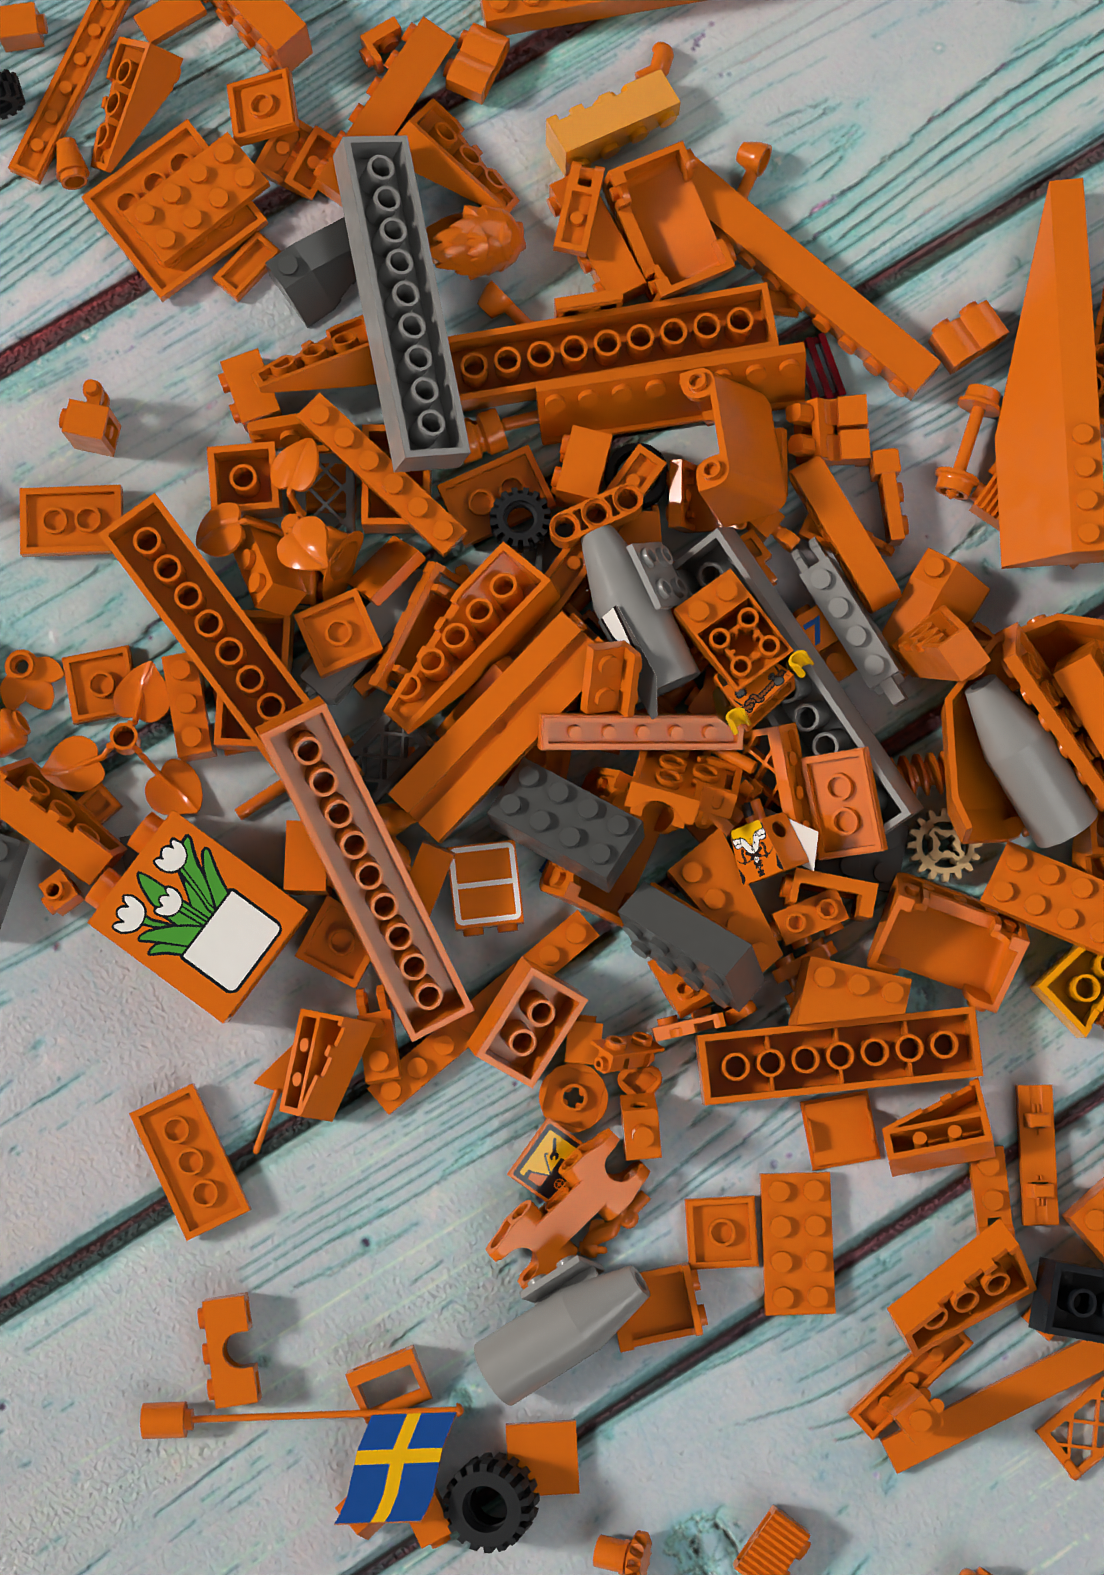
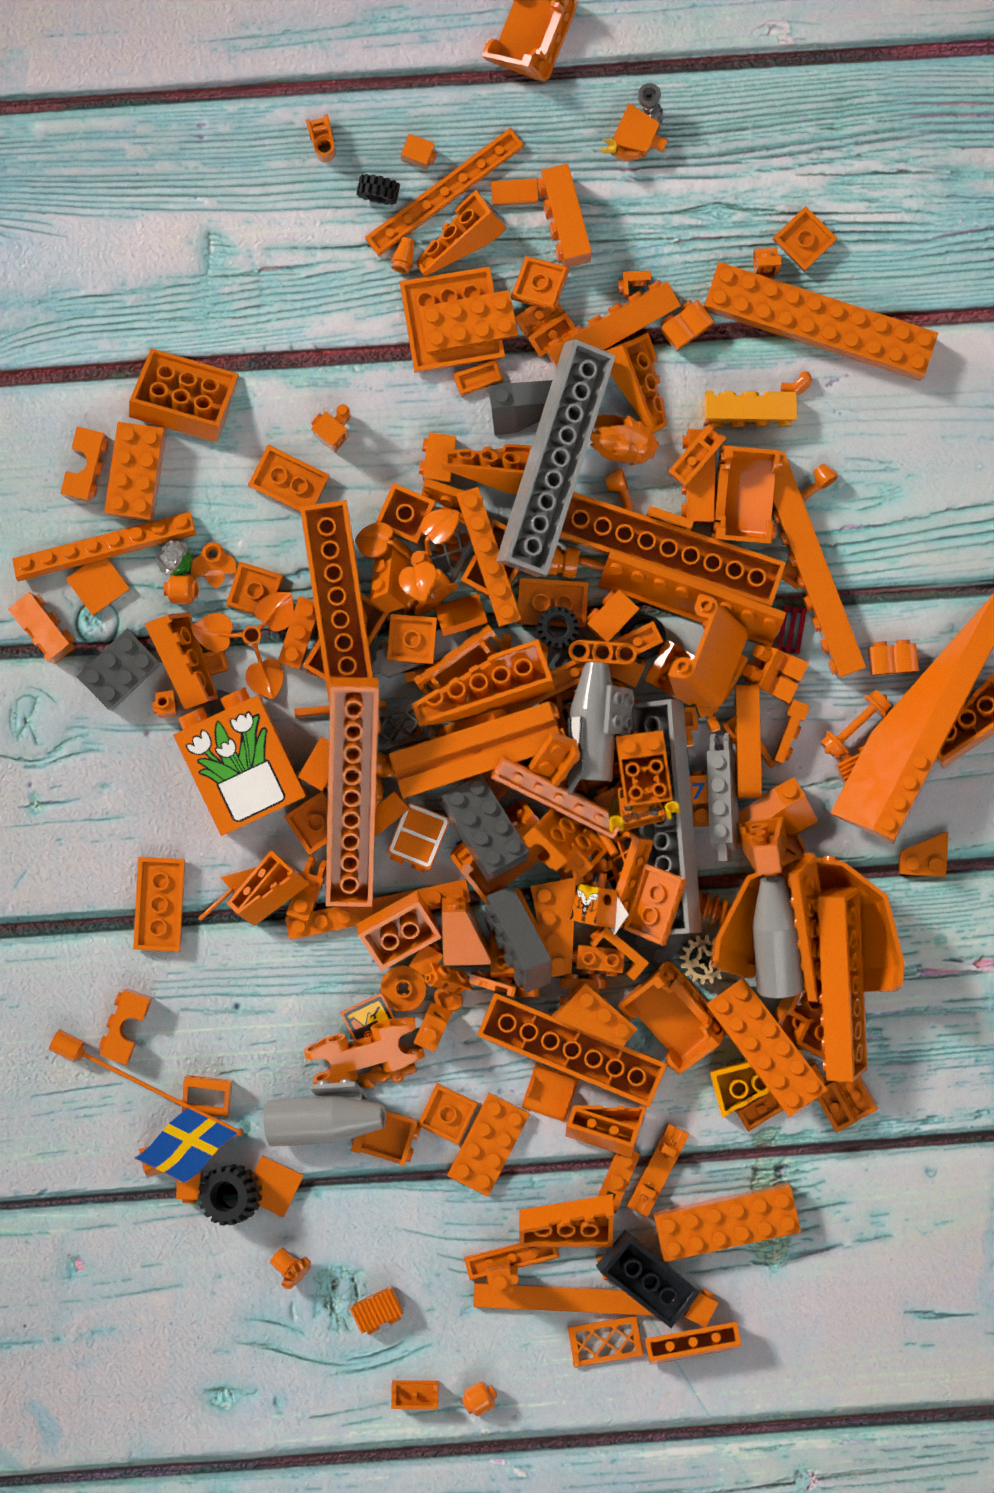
camera: 30 degrees right, 5 degrees up
none -> orange slope [442,894,490,966]

